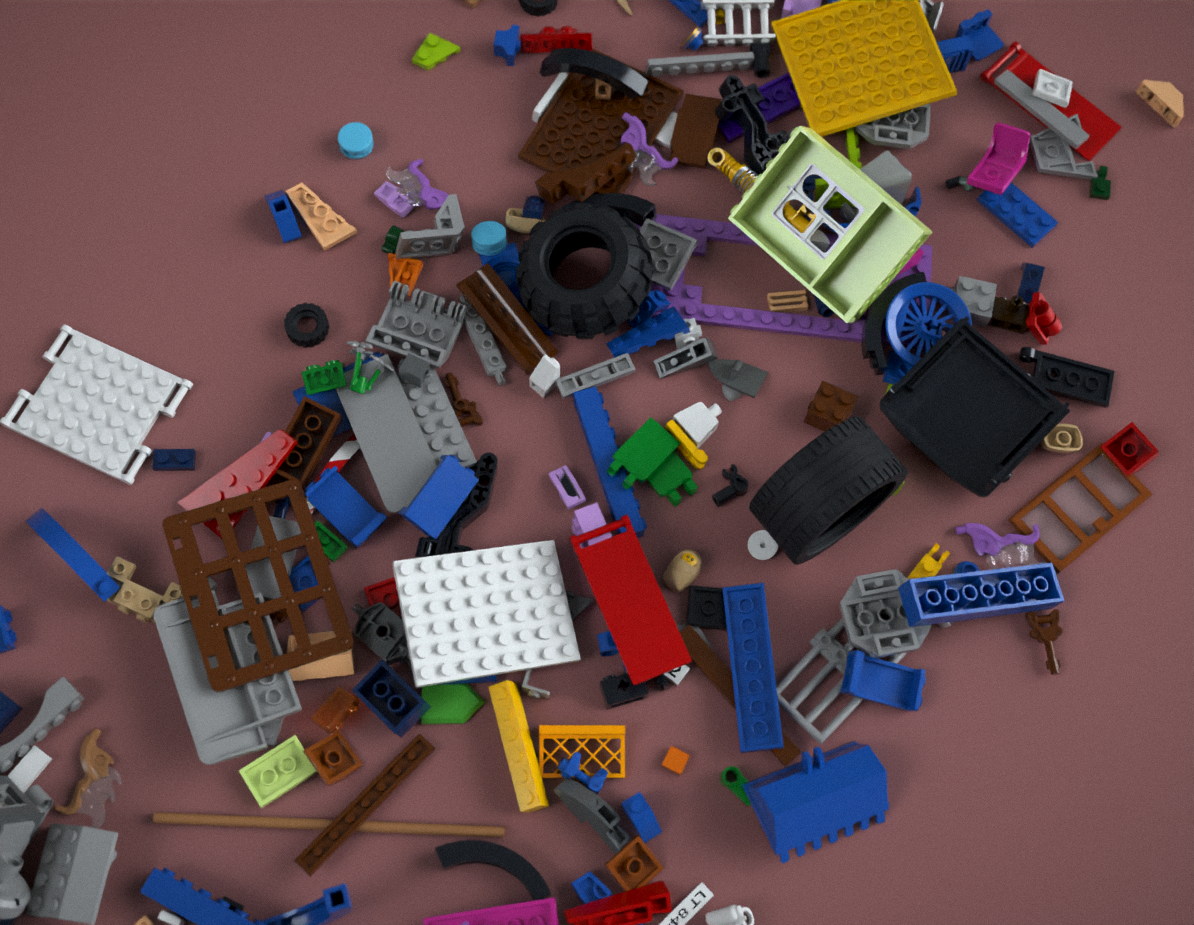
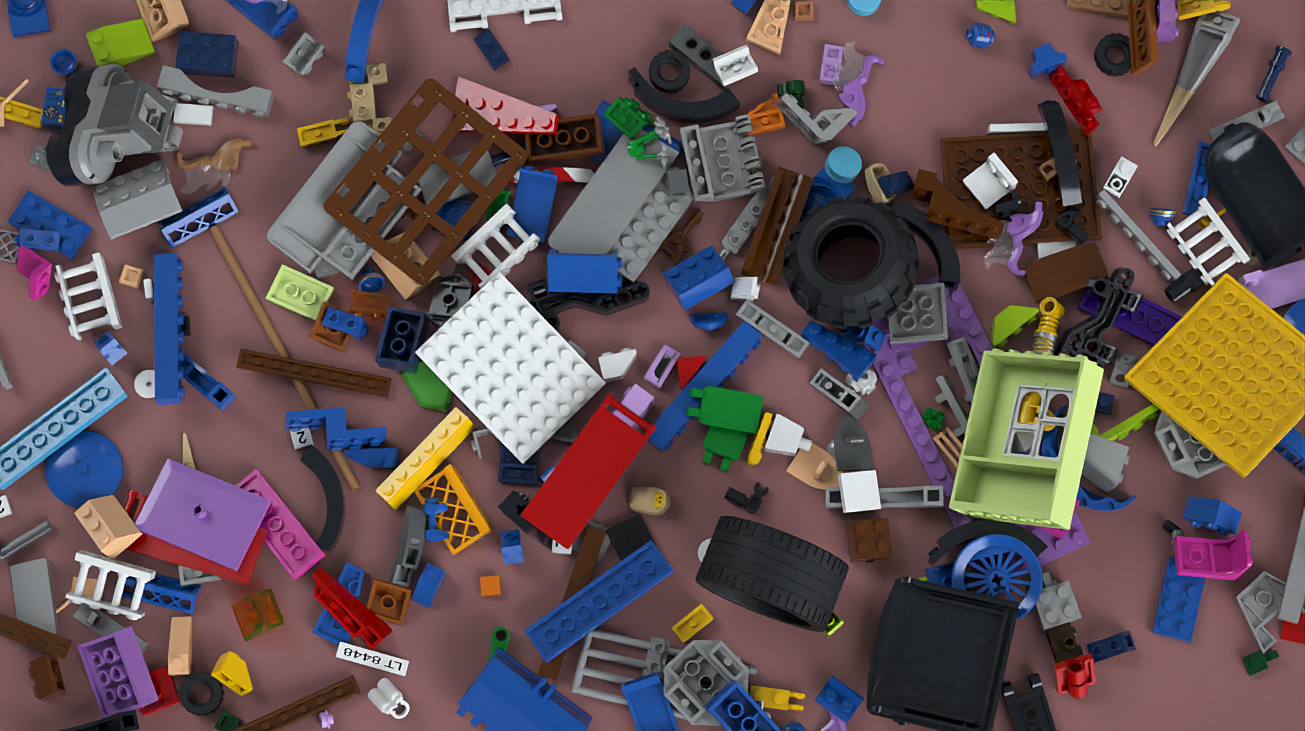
camera: 65 degrees right, 10 degrees up
none -> fence [158,187,239,248]
none -> light grey bracket [282,32,325,76]
none -> blue bracket [284,407,386,451]
none -> white tile [290,428,314,450]
none -> yellow hinge [297,118,350,148]
none -> blue bracket [322,307,369,341]
none -> blue piece [344,448,399,469]
none -> blue piece [358,269,385,294]
none -> white fence [451,204,540,288]
none -> dark blue slope [498,442,540,484]
none -> blue brick [500,529,524,565]
none -> white slope [598,348,637,383]
none -> black arch [628,67,740,123]
none -> blue brick [663,245,734,310]
none -> dark grey brick [669,25,736,91]
none -> yellow plate [671,603,714,644]
none -> red slope [676,355,706,391]
none -> blue plate [690,312,728,331]
none -> white bracket [713,45,758,86]
none -> light nougat shield [786,443,843,490]
none -> nougat tile [795,1,814,21]
none -> blue bracket [815,676,864,723]
none -> light grey arch [826,486,944,509]
none -> white tile [838,470,881,513]
none -> green plant [922,407,944,431]
none -> light grey hinge [935,375,969,438]
none -> light grey hinge [947,337,979,404]
none -> white bracket [963,153,1018,209]
none -> blue head [965,23,995,49]
none -> lime slope [991,305,1039,349]
none -> black bracket [993,190,1021,218]
none -> black bar [1055,204,1090,245]
none -> white slope [1103,156,1138,198]
none -> blue brick [1183,496,1242,536]

